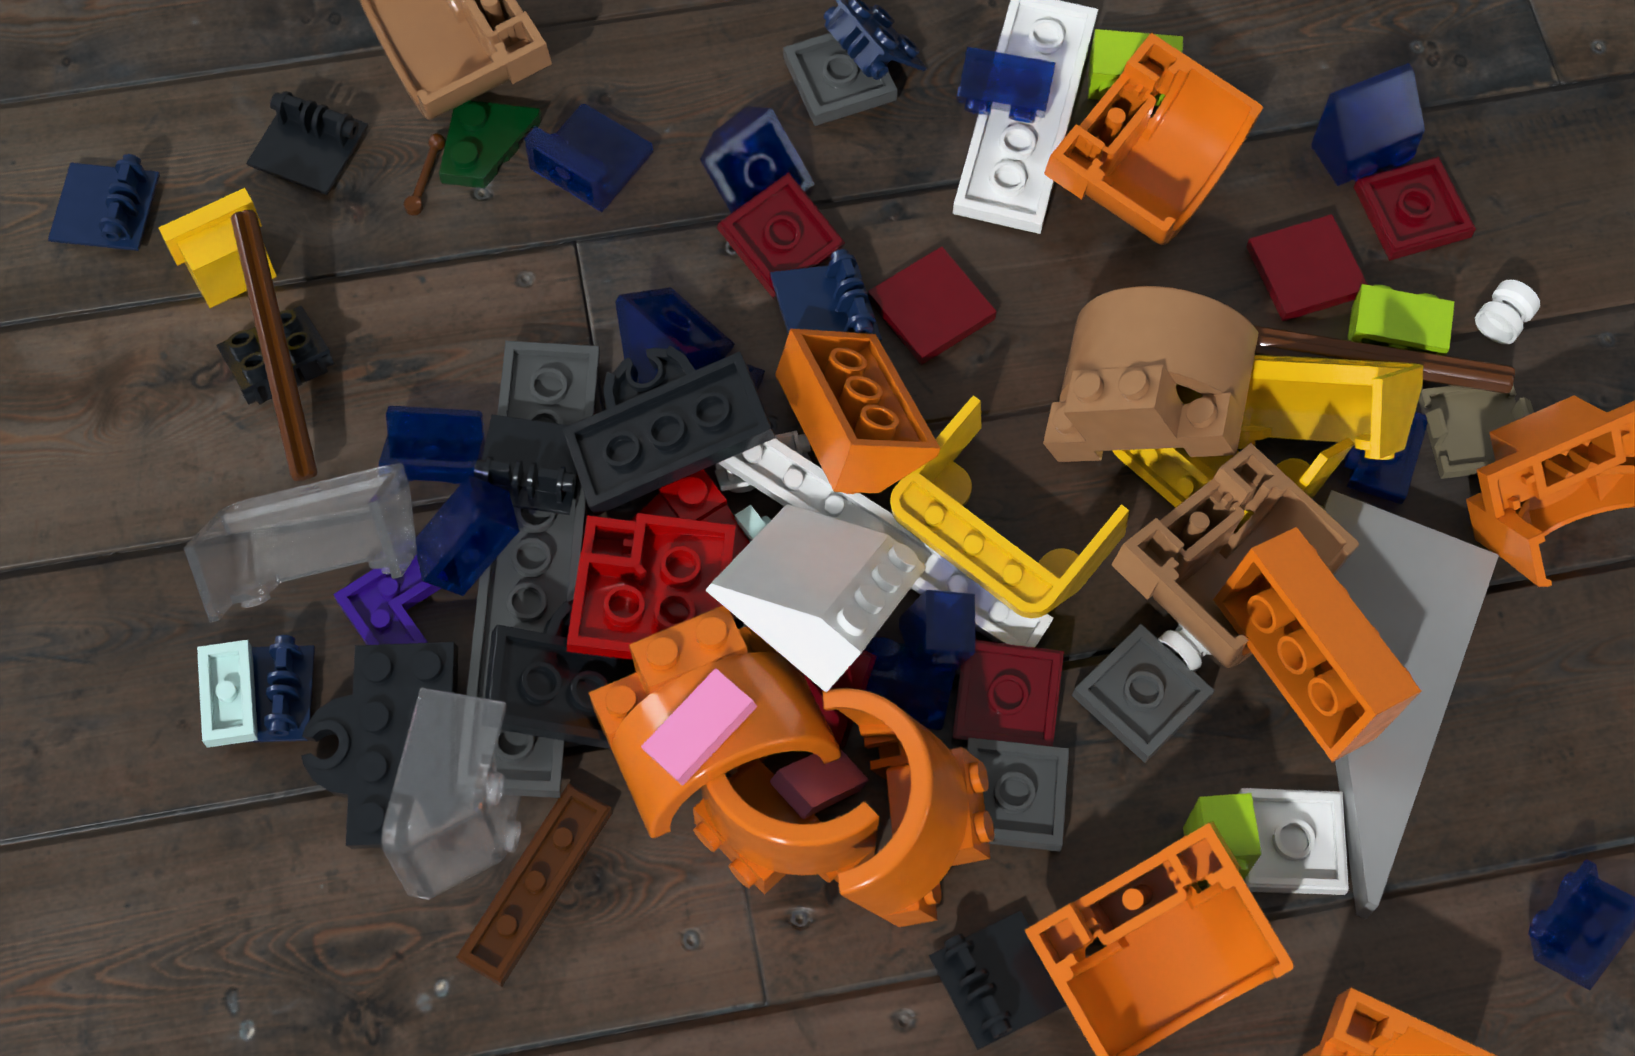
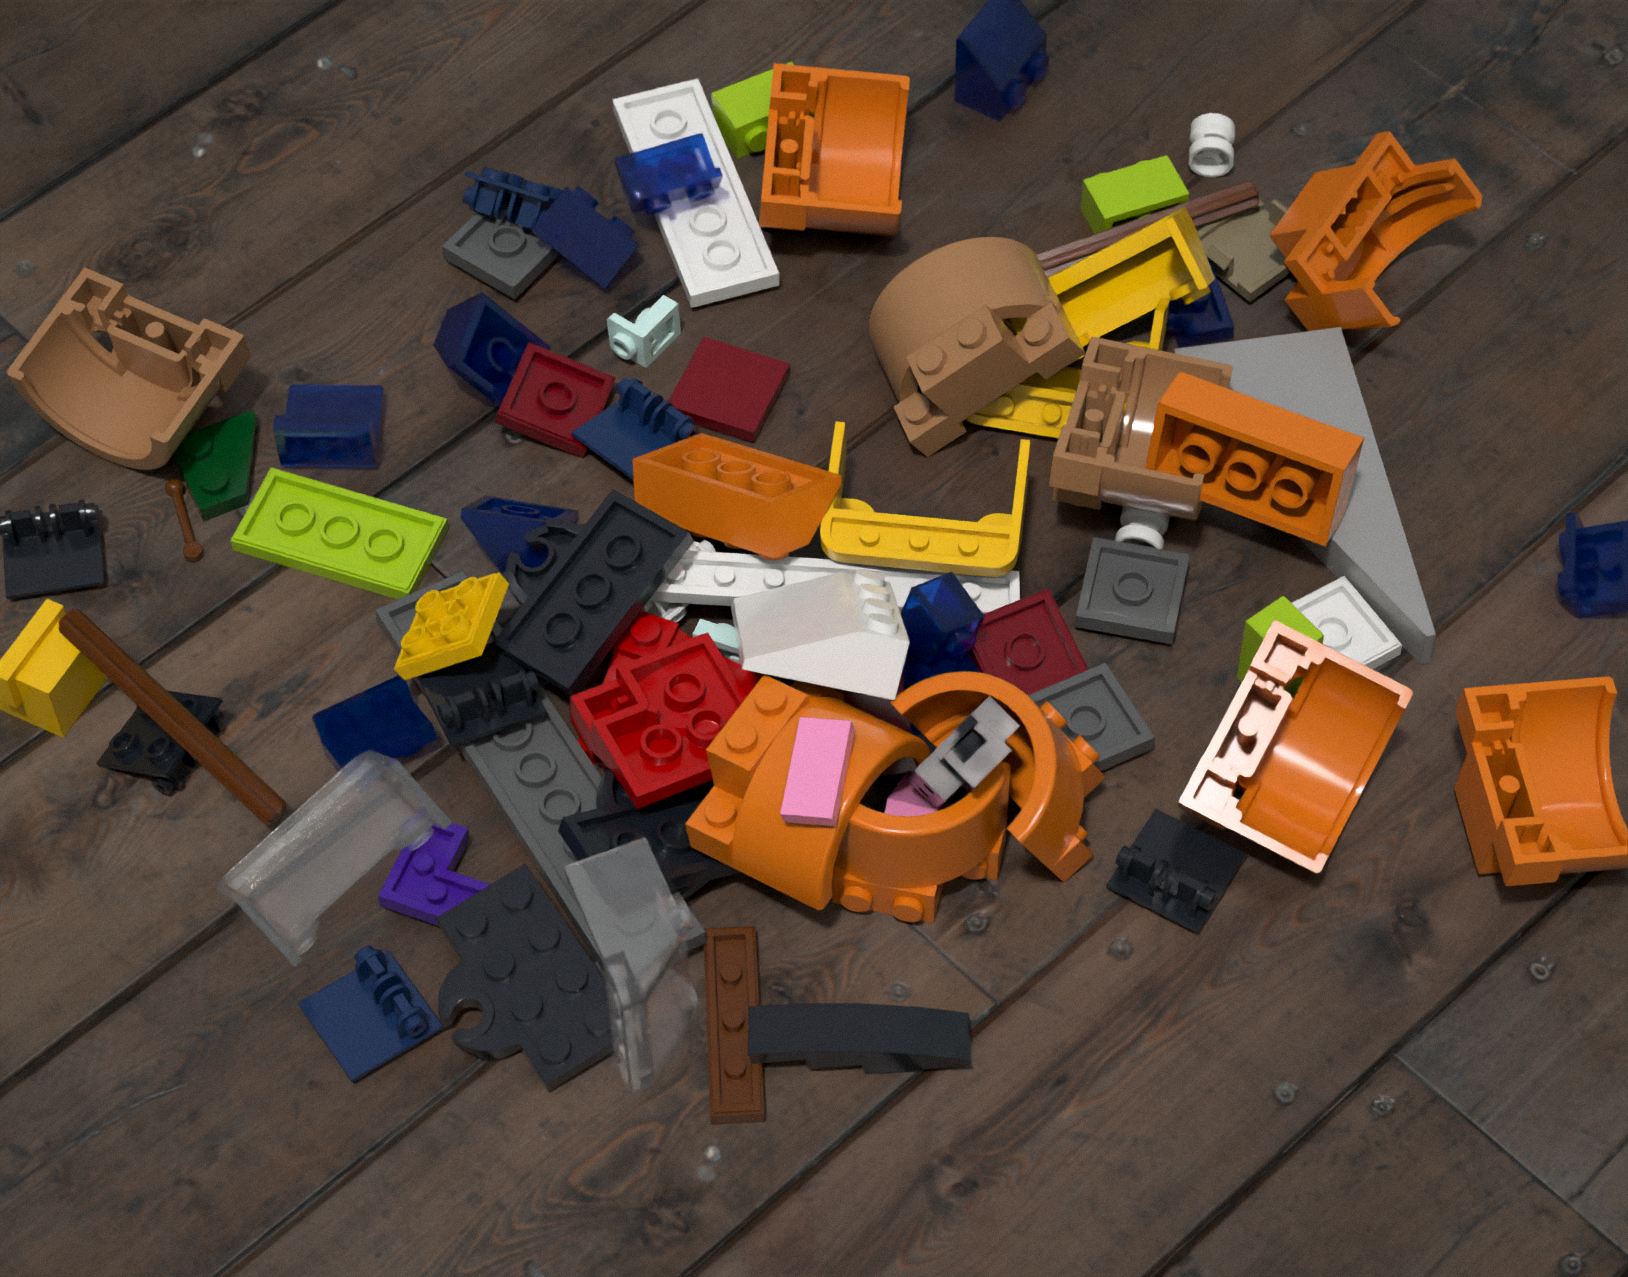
camera: 30 degrees left, 10 degrees down
light aqua plate [197,640,258,748] -> none
clear blue brick [413,475,520,596] -> none
dark red tile [1246,214,1368,322] -> none
dark red tile [1353,156,1476,261] -> none
none -> lime tile [230,467,449,599]
none -> yellow tile [394,572,509,680]
none -> clear blue bracket [531,186,639,289]
none -> light aqua bracket [607,295,681,368]
none -> black slope [748,1003,971,1074]
none -> piece [906,696,1020,808]

